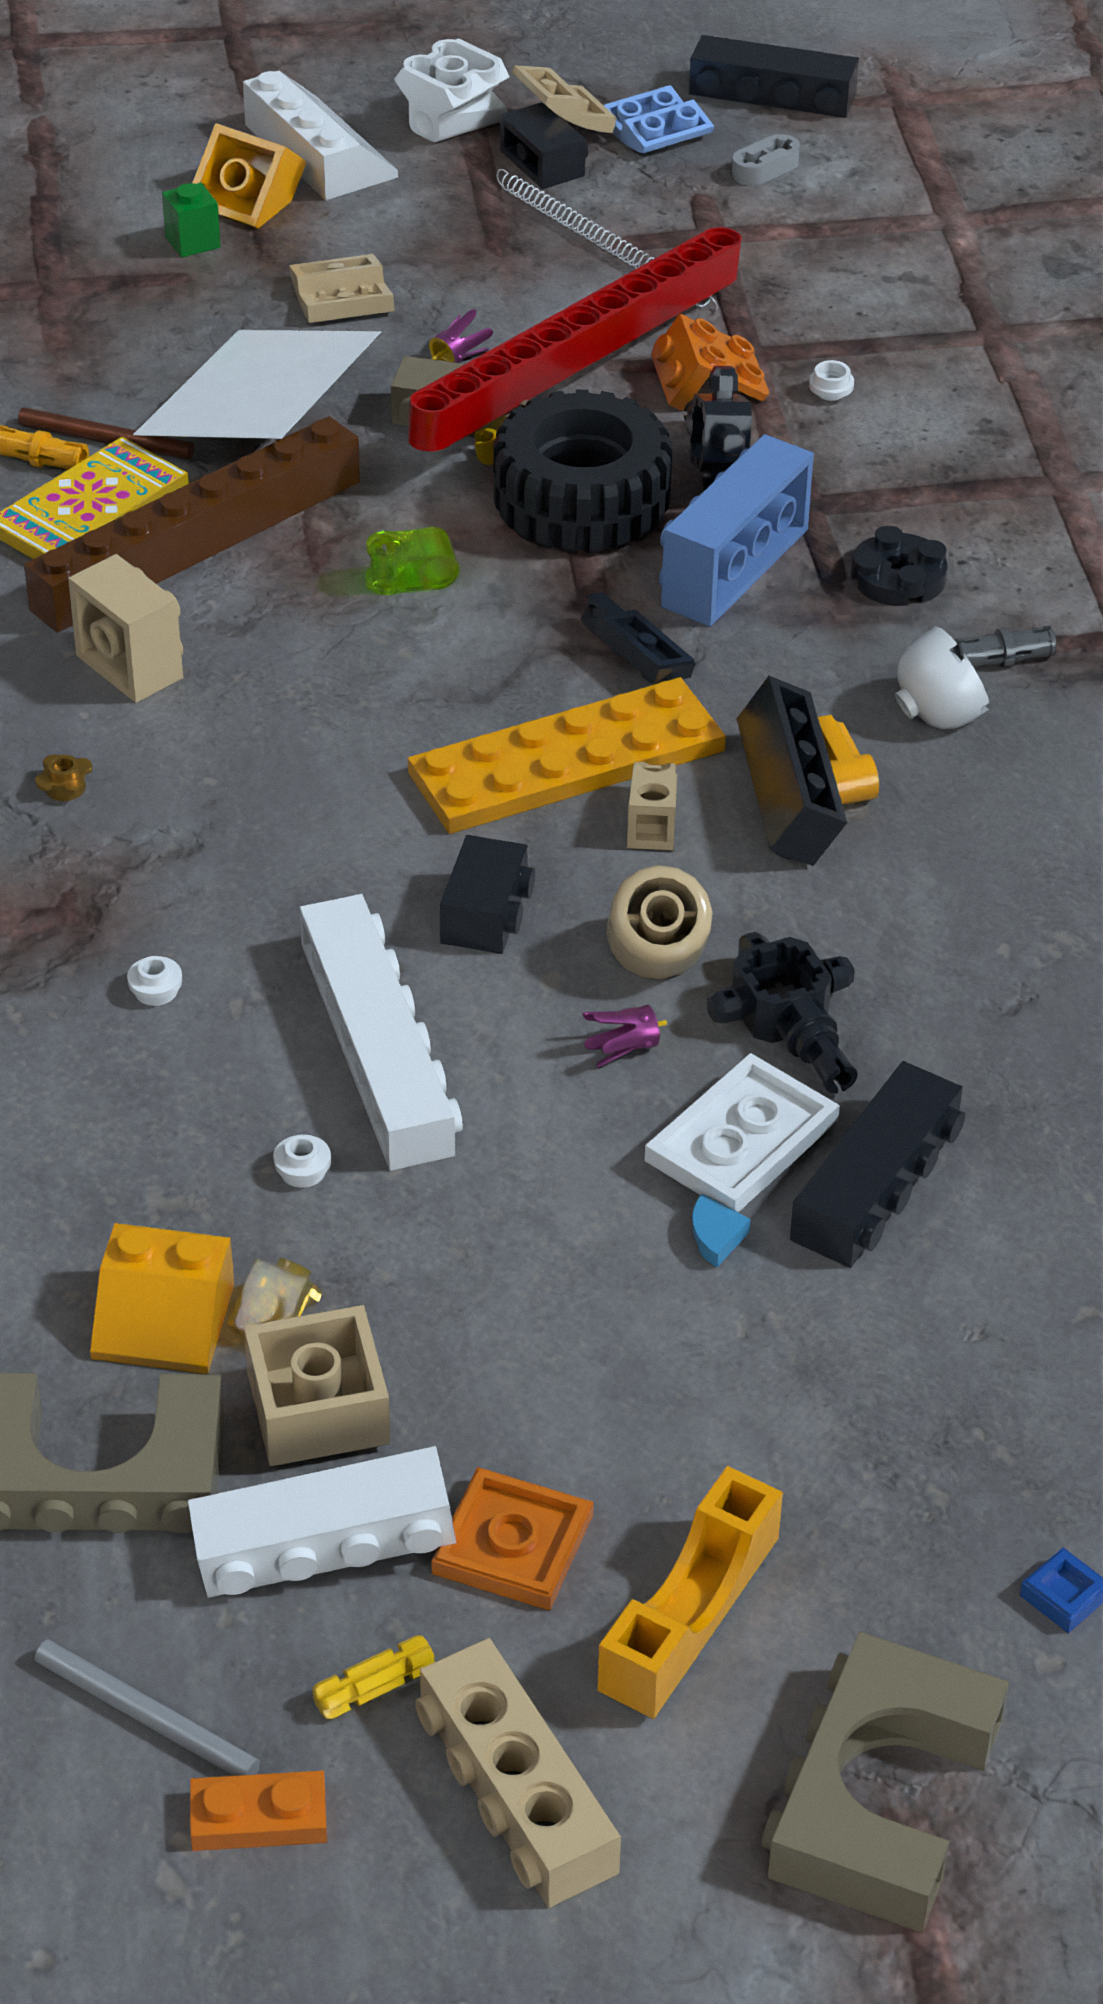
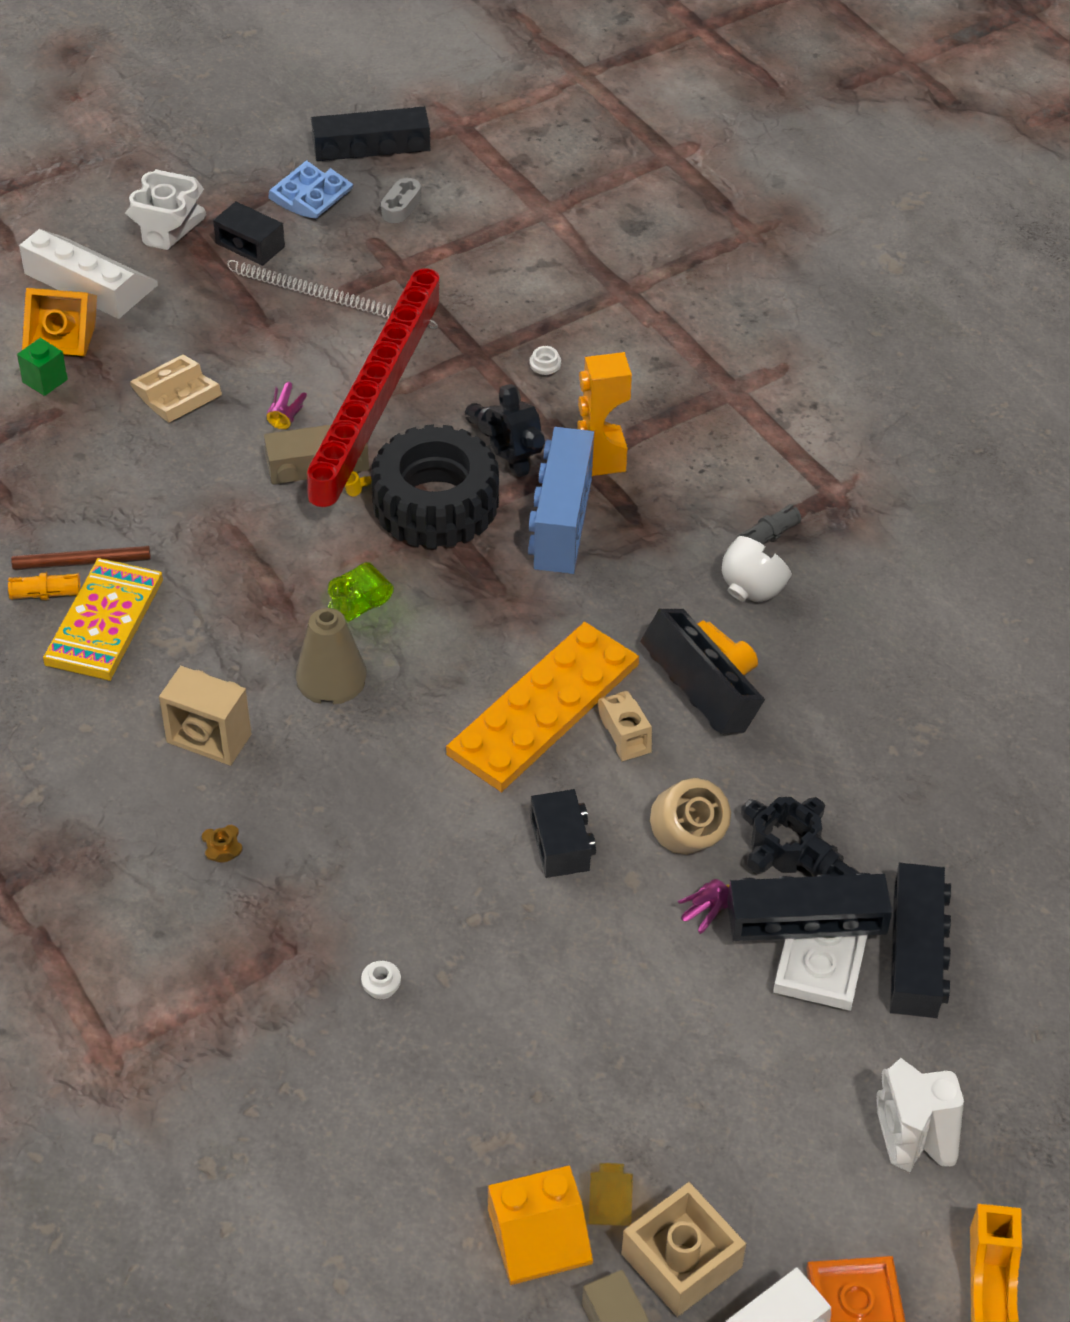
camera: 25 degrees left, 5 degrees up
reddish brown brick [24,416,360,633] -> none
white sticker [133,330,381,439] -> none
white plate [273,1135,331,1188] -> none
white brick [300,894,463,1171] -> none
tan slope [512,65,617,133] -> none
black hinge [581,592,696,684] -> none
orange bracket [651,314,769,411] -> none
dark azure tile [692,1194,750,1267] -> none
black plate [851,526,948,606] -> none
none -> dark tan cone [296,608,367,705]
none -> light orange arch [577,352,632,476]
none -> black brick [727,873,892,941]
none -> white piece [877,1058,964,1172]

